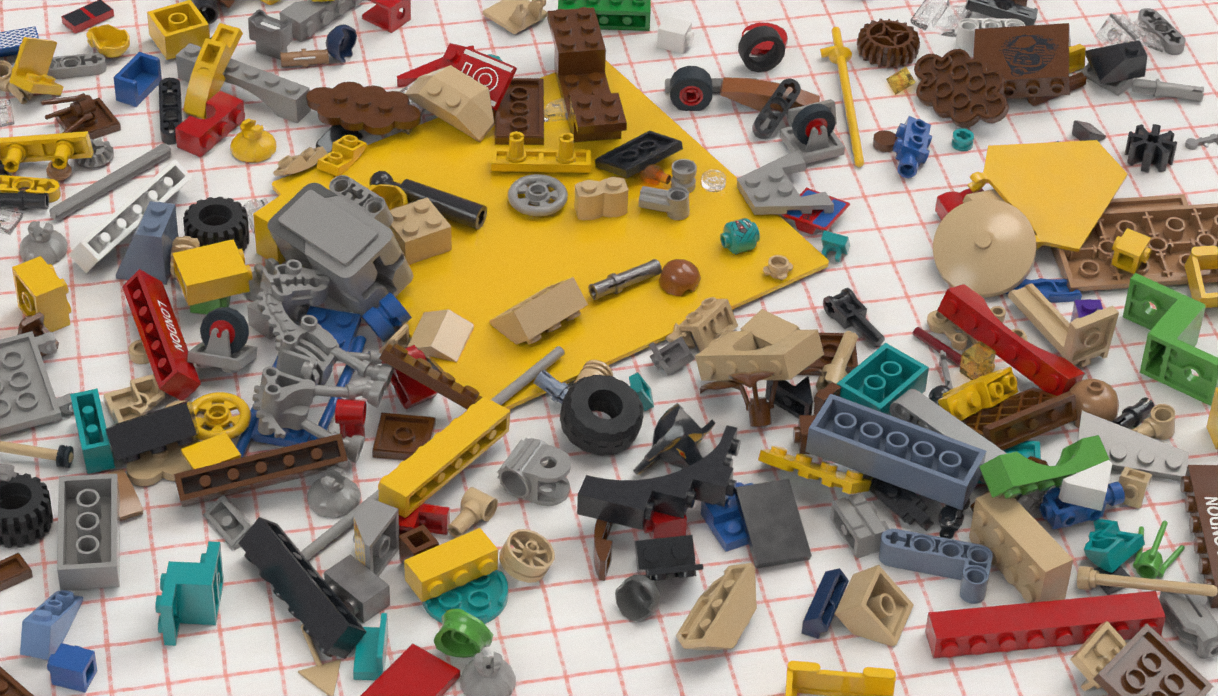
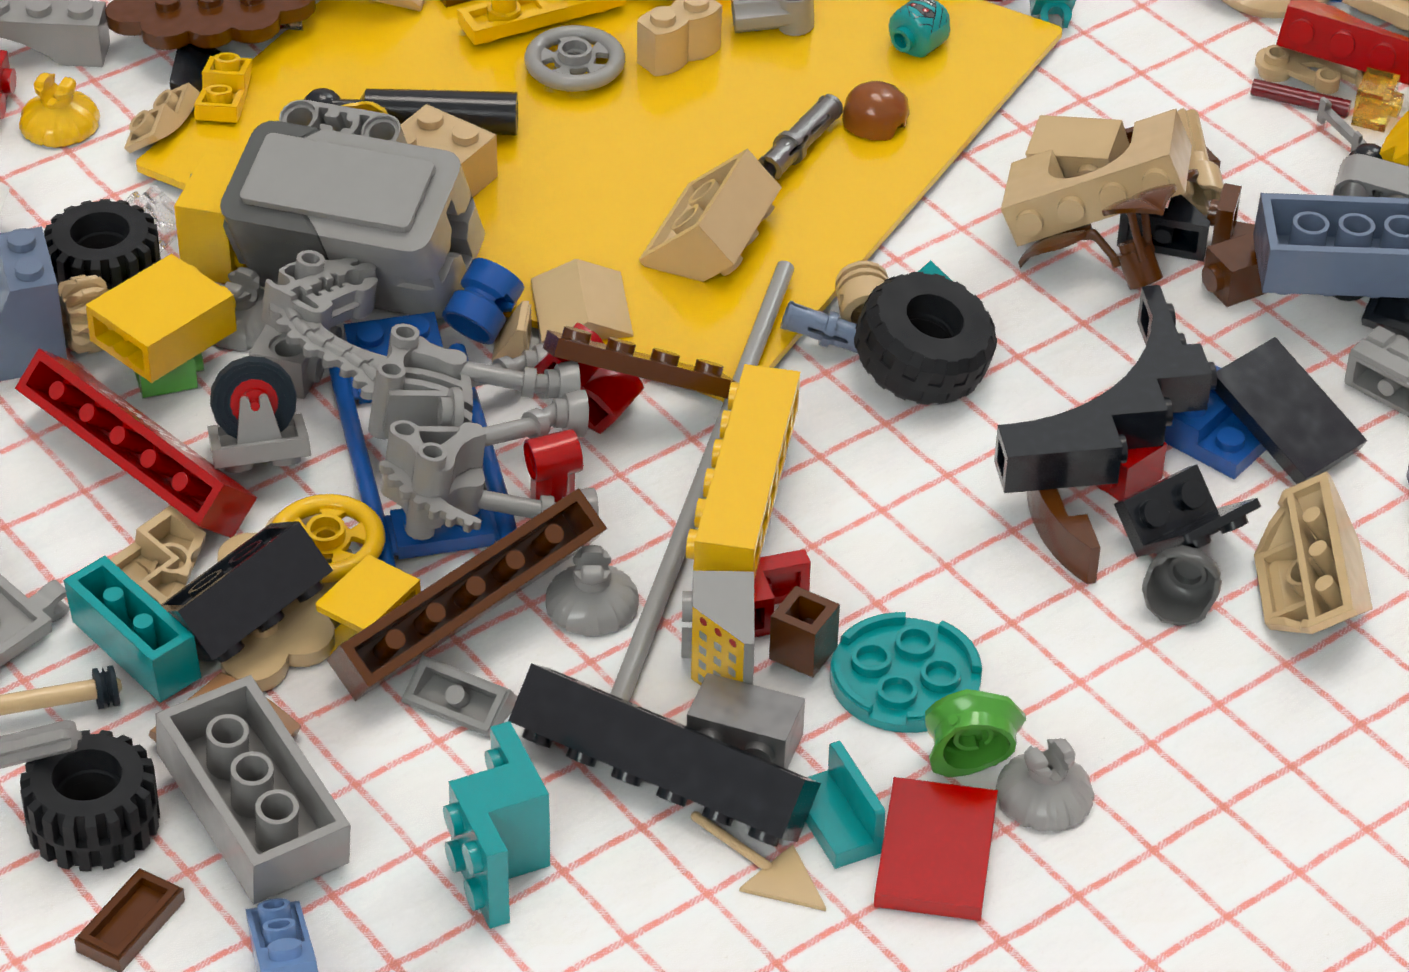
camera: 25 degrees left, 0 degrees up
tan tile [128,339,150,364] -> none
reddish brown tile [372,412,436,460] -> none
yellow brick [404,528,498,602] -> none
tan pin [448,487,498,538] -> none
light grey piece [497,438,571,506] -> none
tan wheel [499,529,555,583] -> none
black piece [633,403,715,475] -> none
flat silver bracket [649,336,695,376] -> none
tan piece [665,323,695,349] -> none
tan bracket [679,297,738,352] -> none
yellow wing [758,446,871,494] -> none
tan plate [763,255,793,280] -> none
black connector [823,288,885,348] -> none
teal brick [837,343,929,416] -> none

